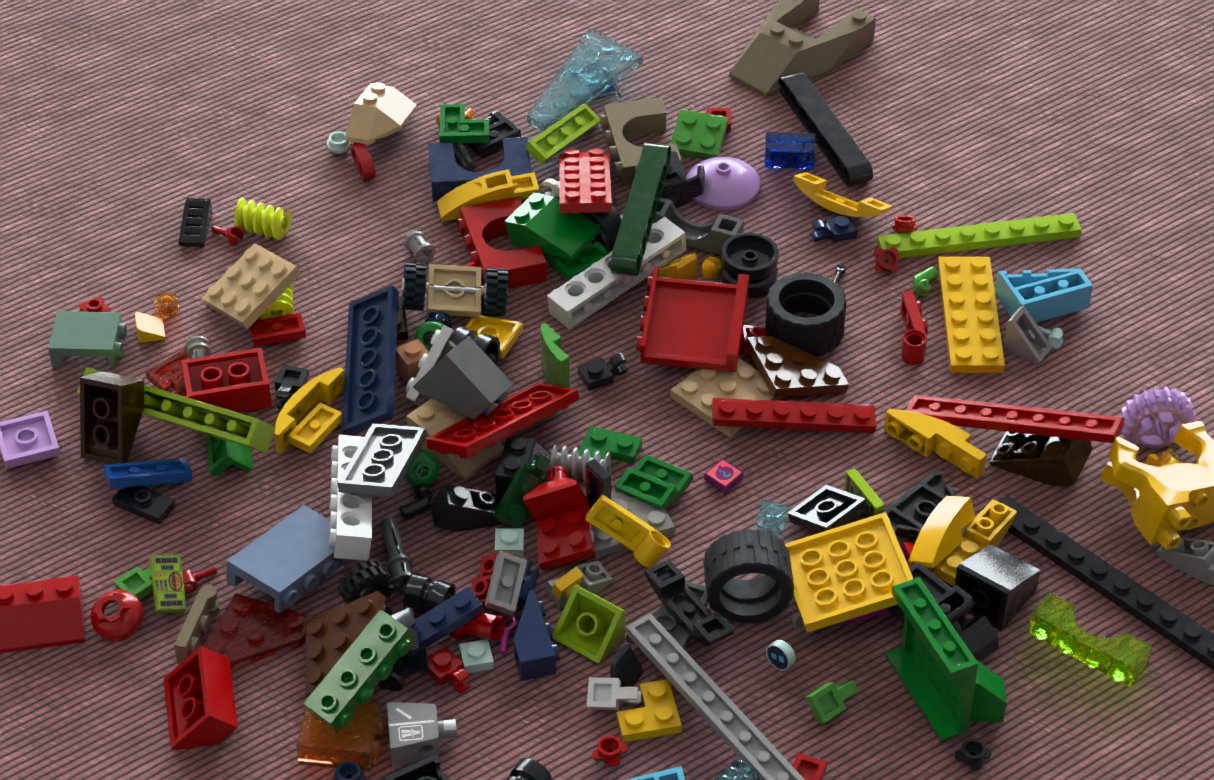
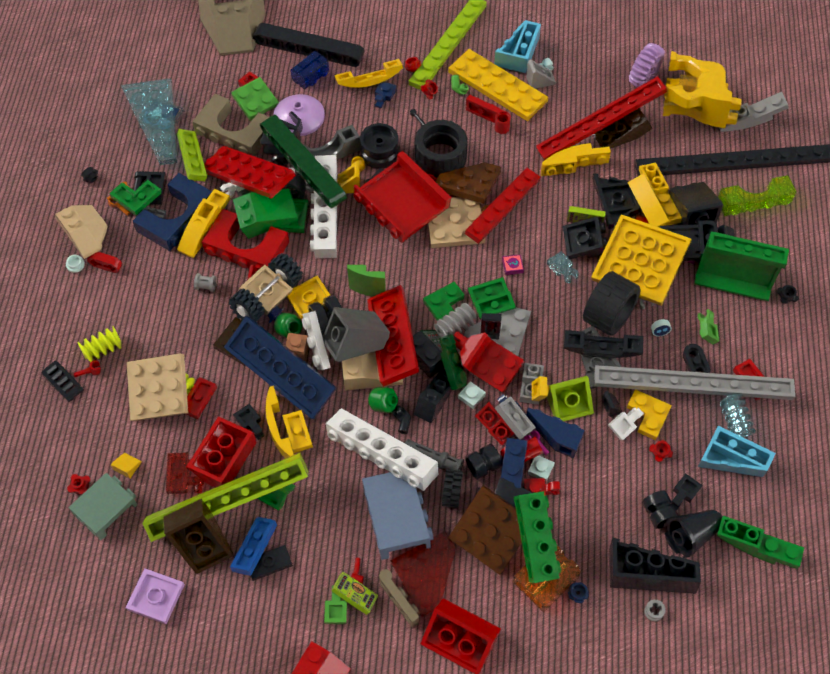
camera: 50 degrees left, 15 degrees up
red piece [90,589,144,642] -> none
clear orange bush [154,292,179,317] -> none
light grey bush [185,336,211,359] -> none
plate [338,424,426,498] -> none
light grey torso [387,702,457,767] -> none
black plate [578,353,627,391] -> none
yellow plate [585,494,671,568] -> none
none -> black plate [81,167,98,183]
none -> black plate [683,344,711,373]

